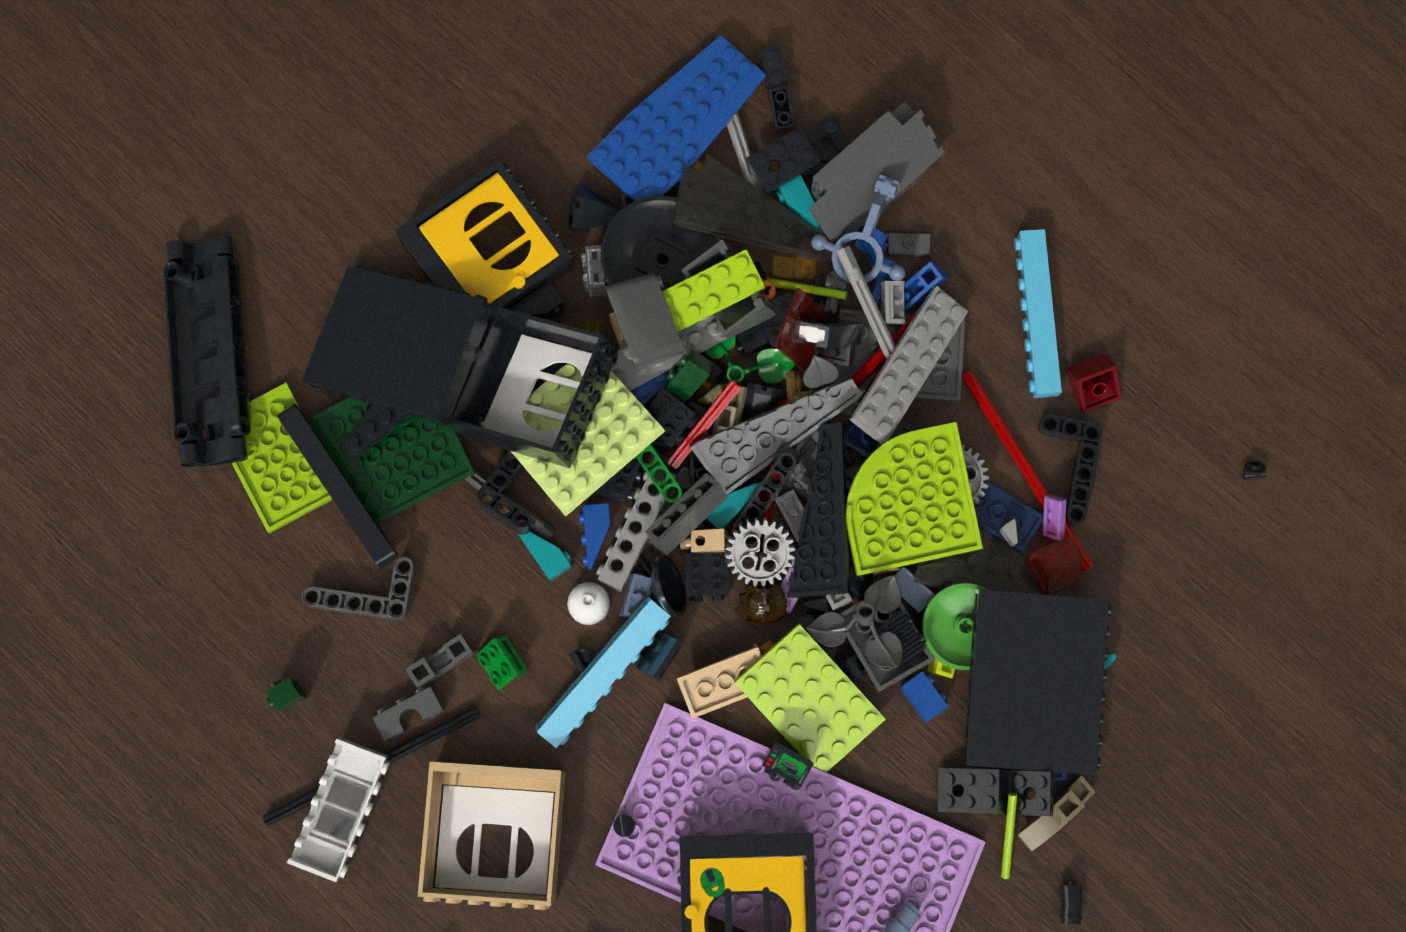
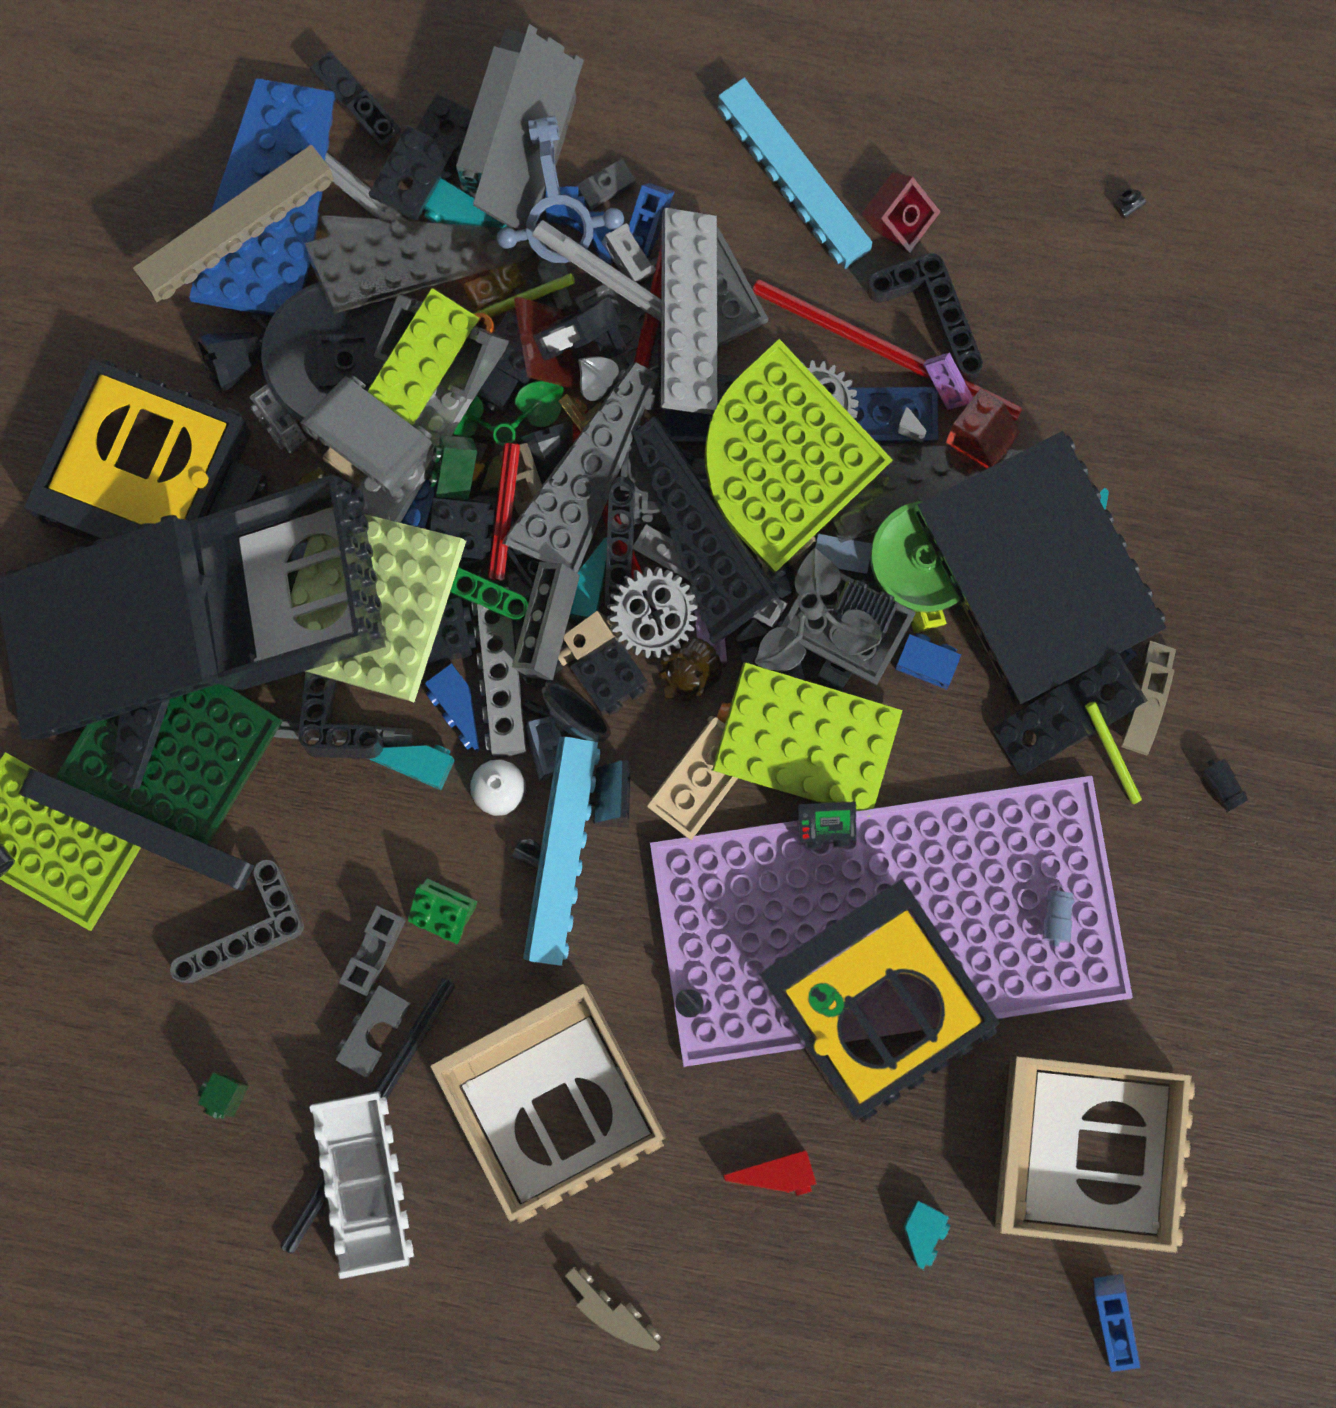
camera: 25 degrees left, 0 degrees up
none -> dark tan brick [133,144,334,302]

